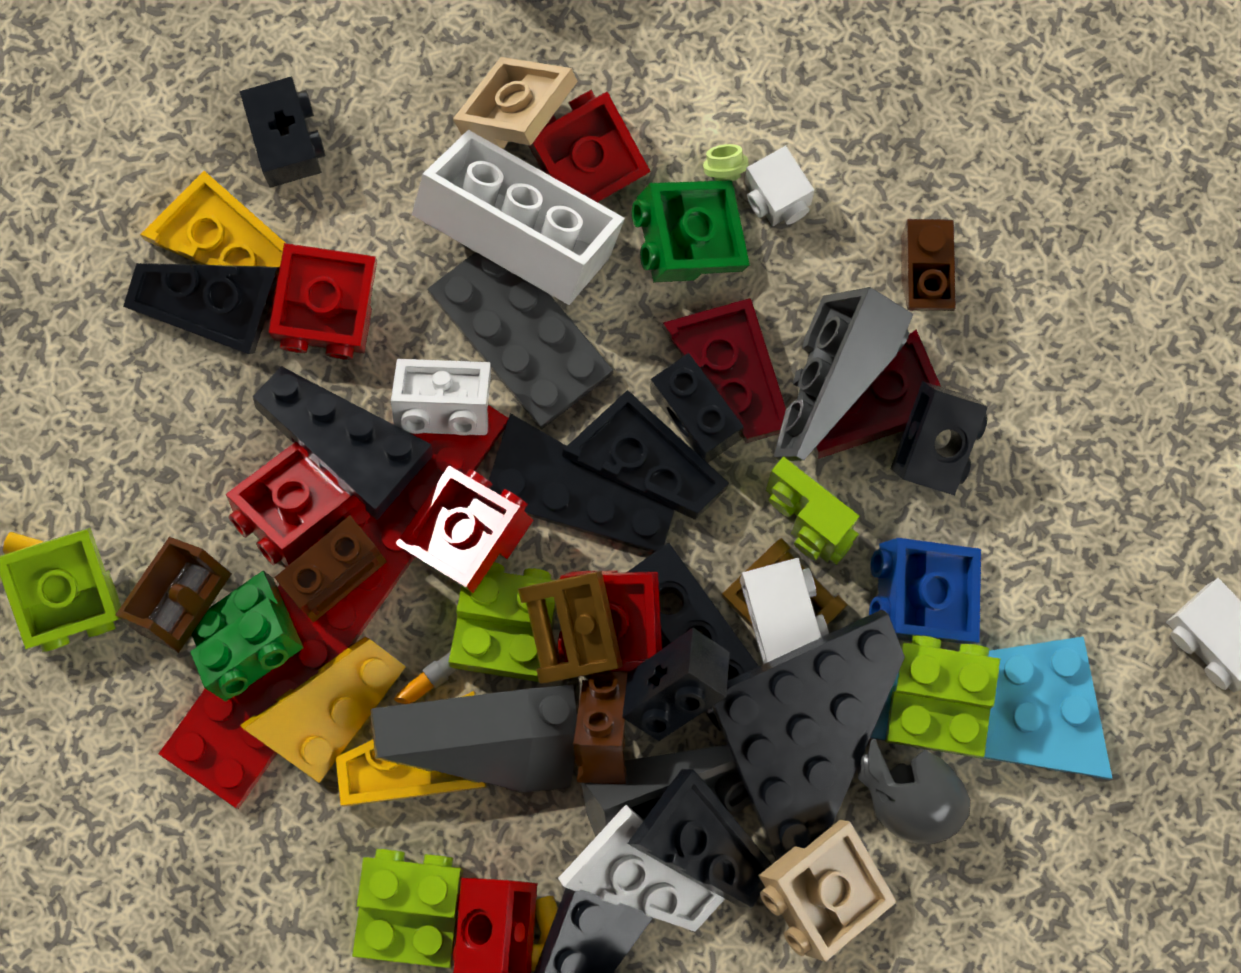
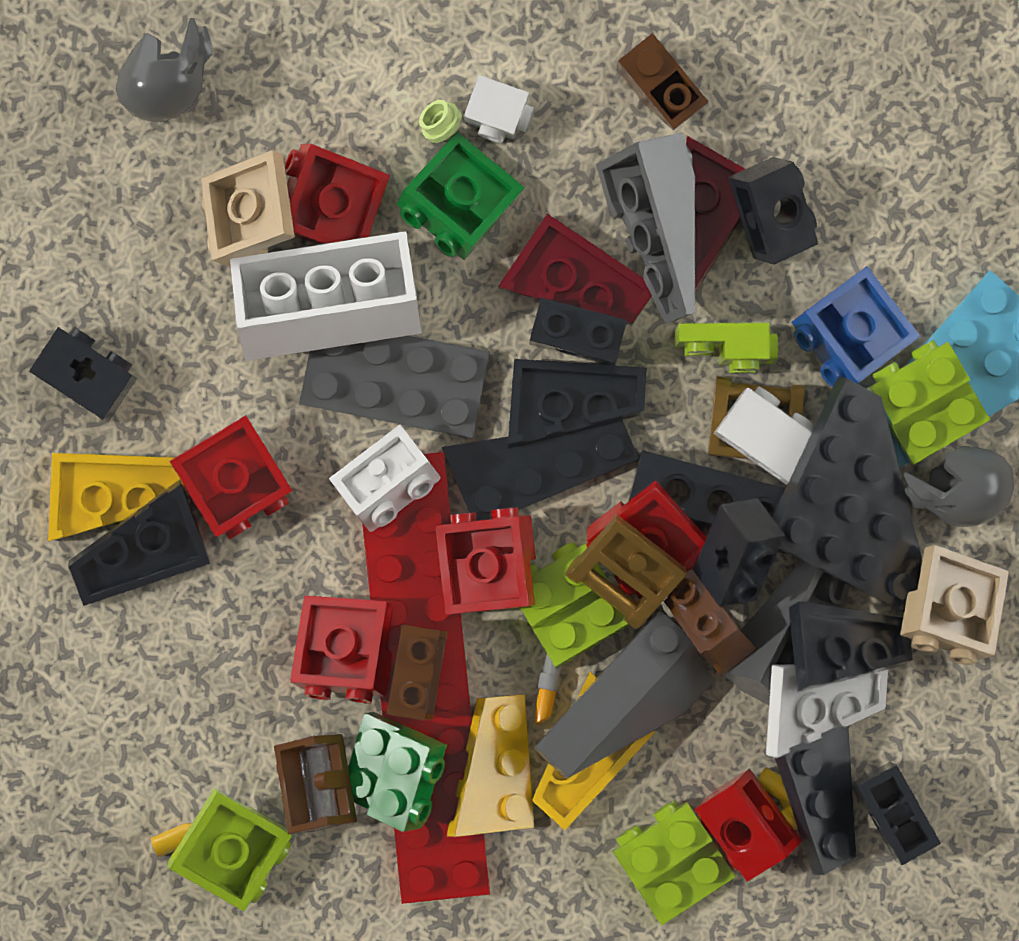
camera: 40 degrees left, 10 degrees up
black wing [253,366,433,520] -> none

